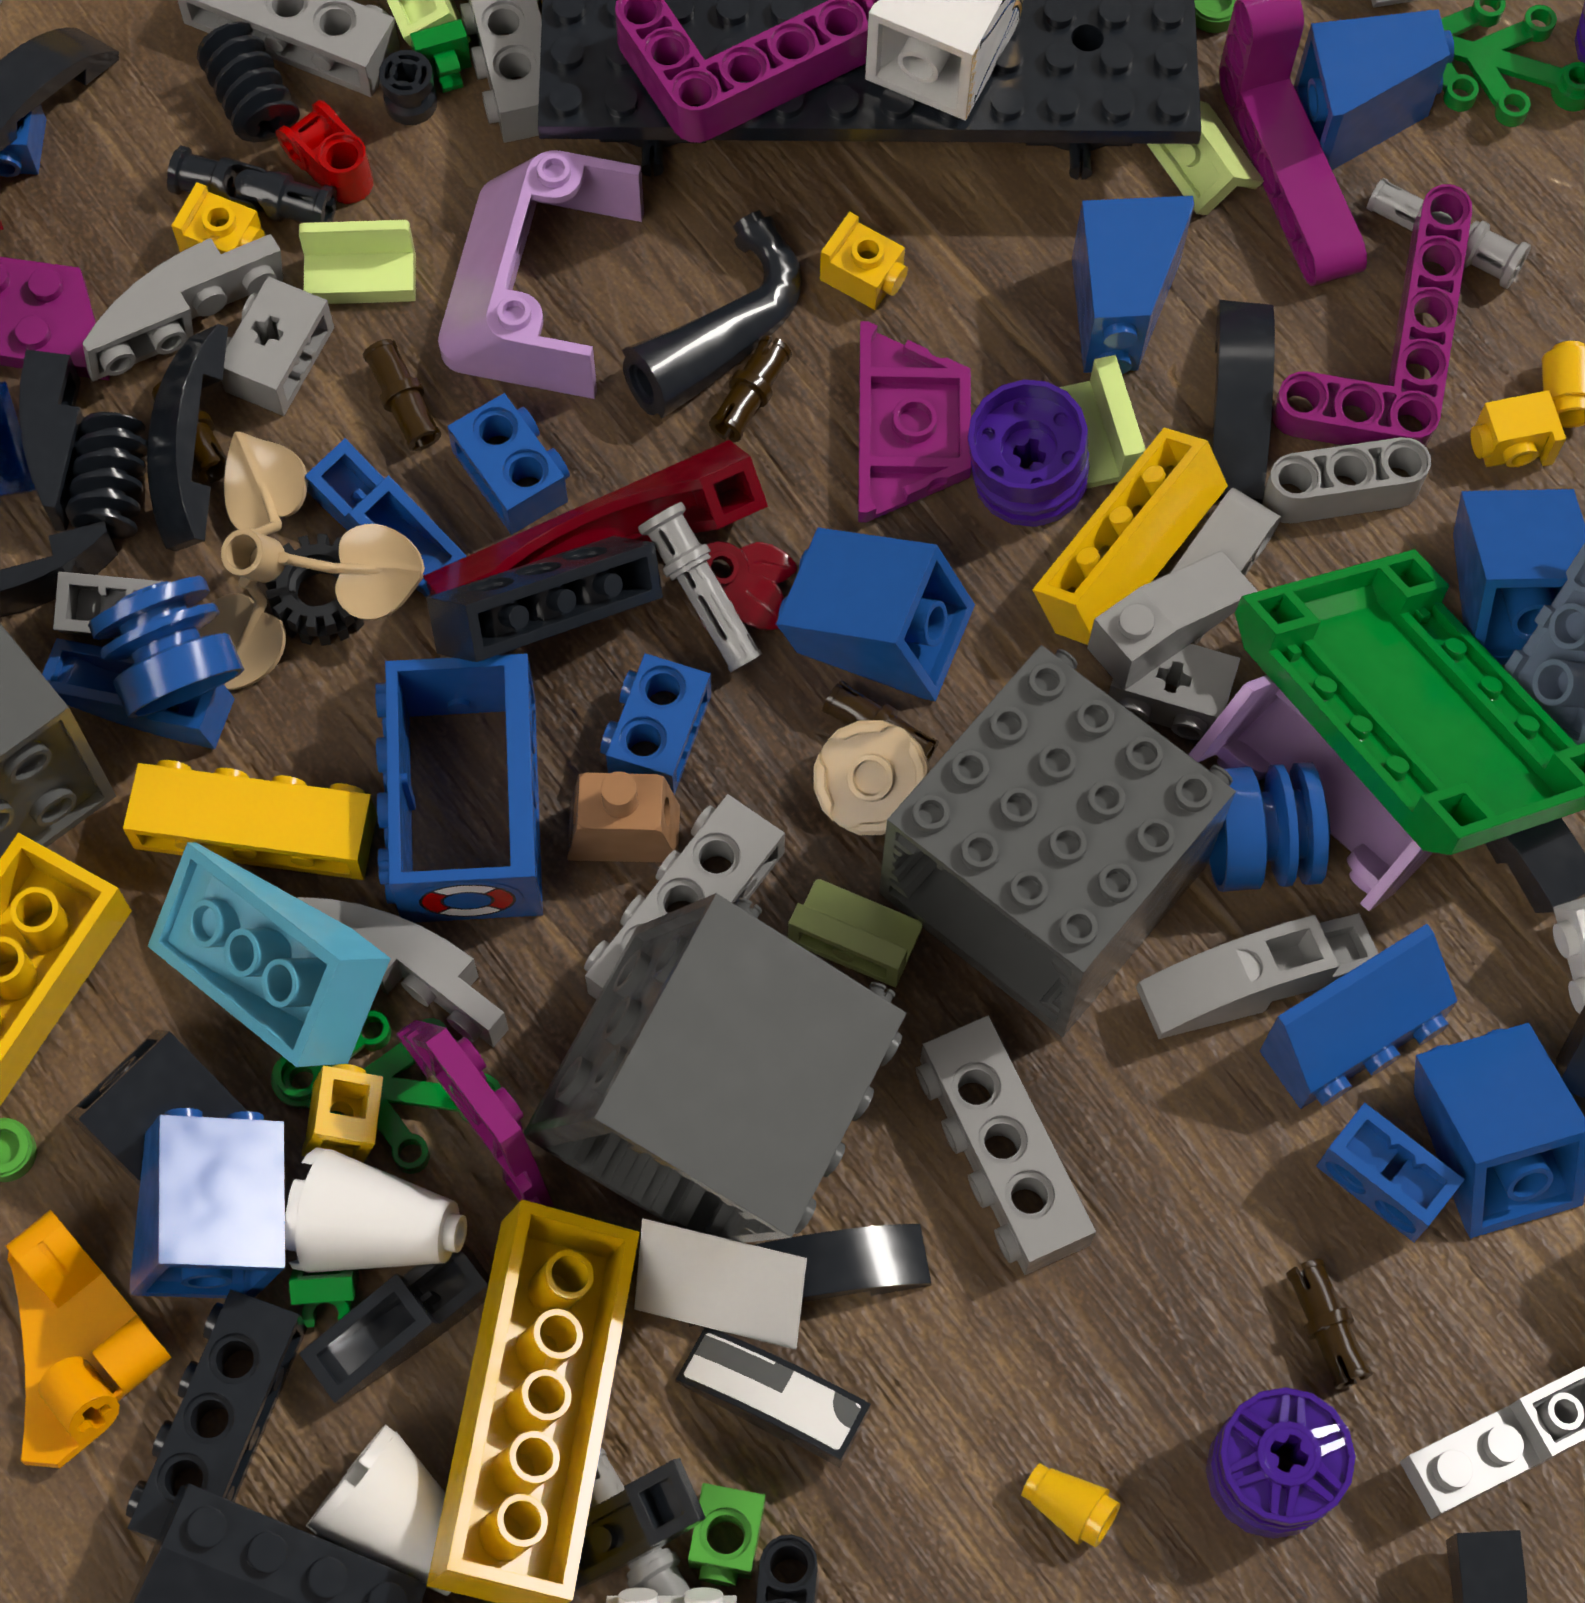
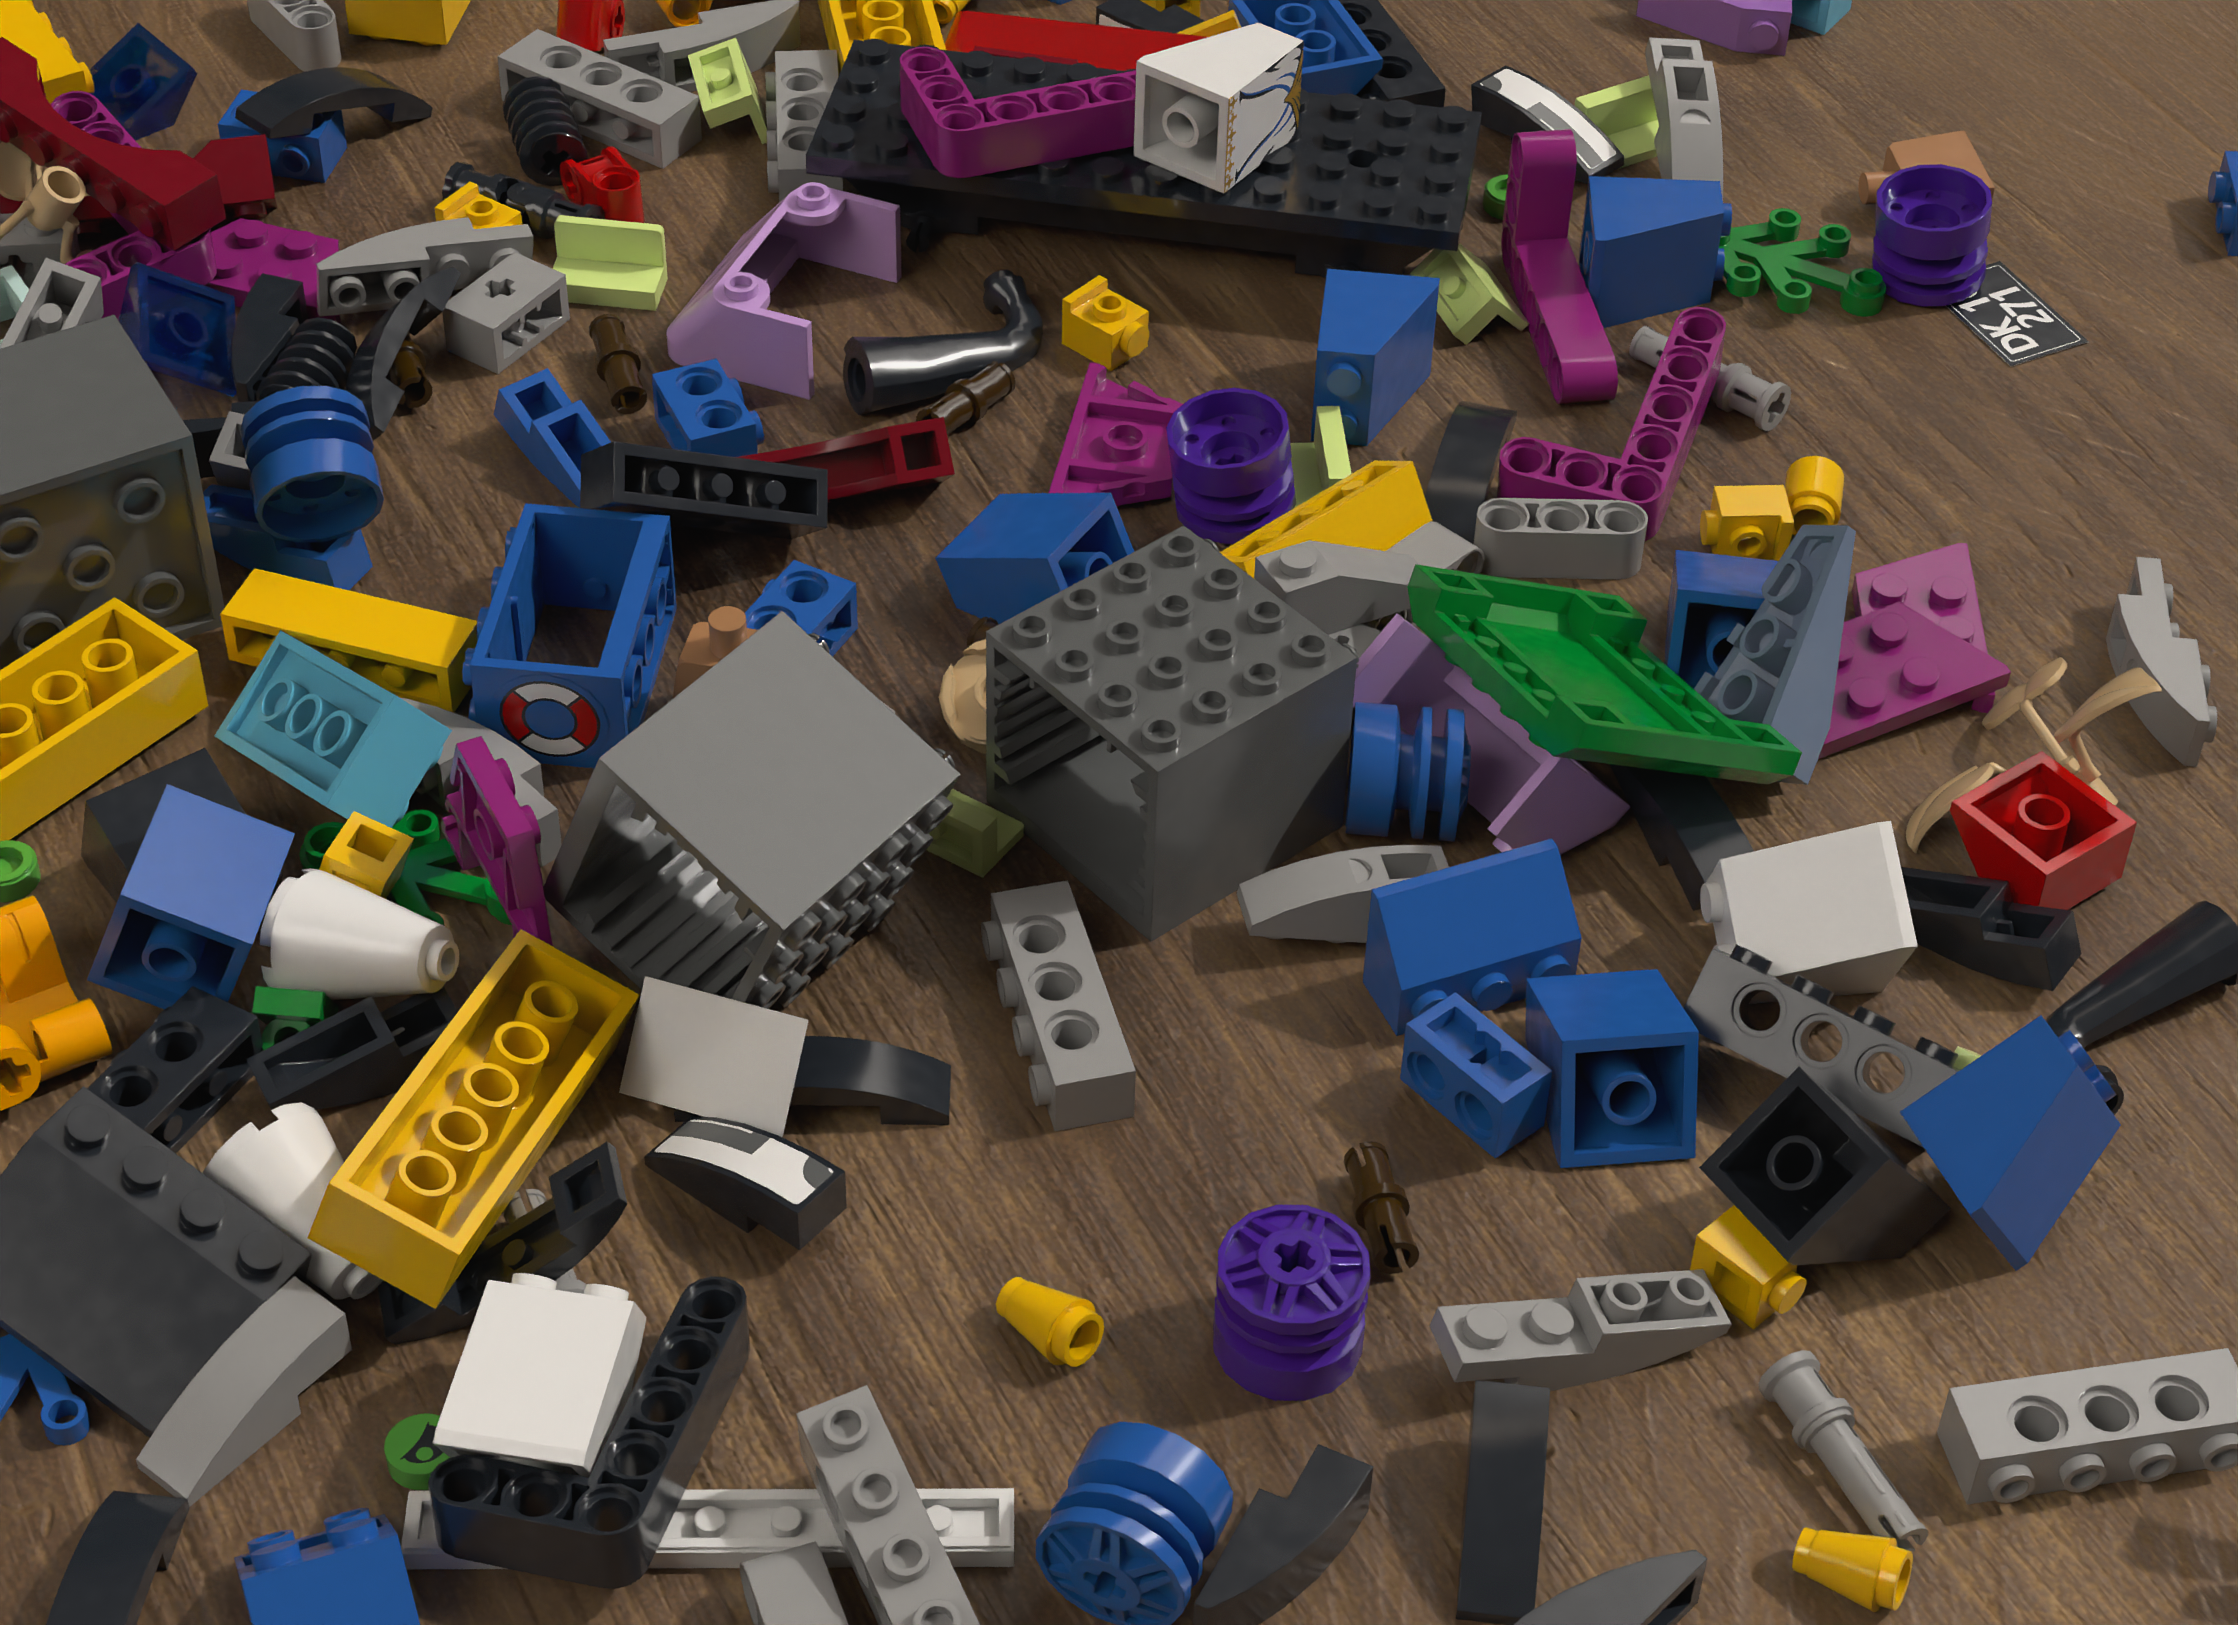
camera: 10 degrees right, 25 degrees down
tan plant [198,432,425,691] -> none
black tyre [265,534,364,646] -> none
black wheel [379,50,437,125] -> none
green tile [410,19,472,93] -> none
light grey pin [638,502,762,673] -> none
bright green brick [688,1483,765,1587] -> none
dark red plate [698,541,797,633] -> none

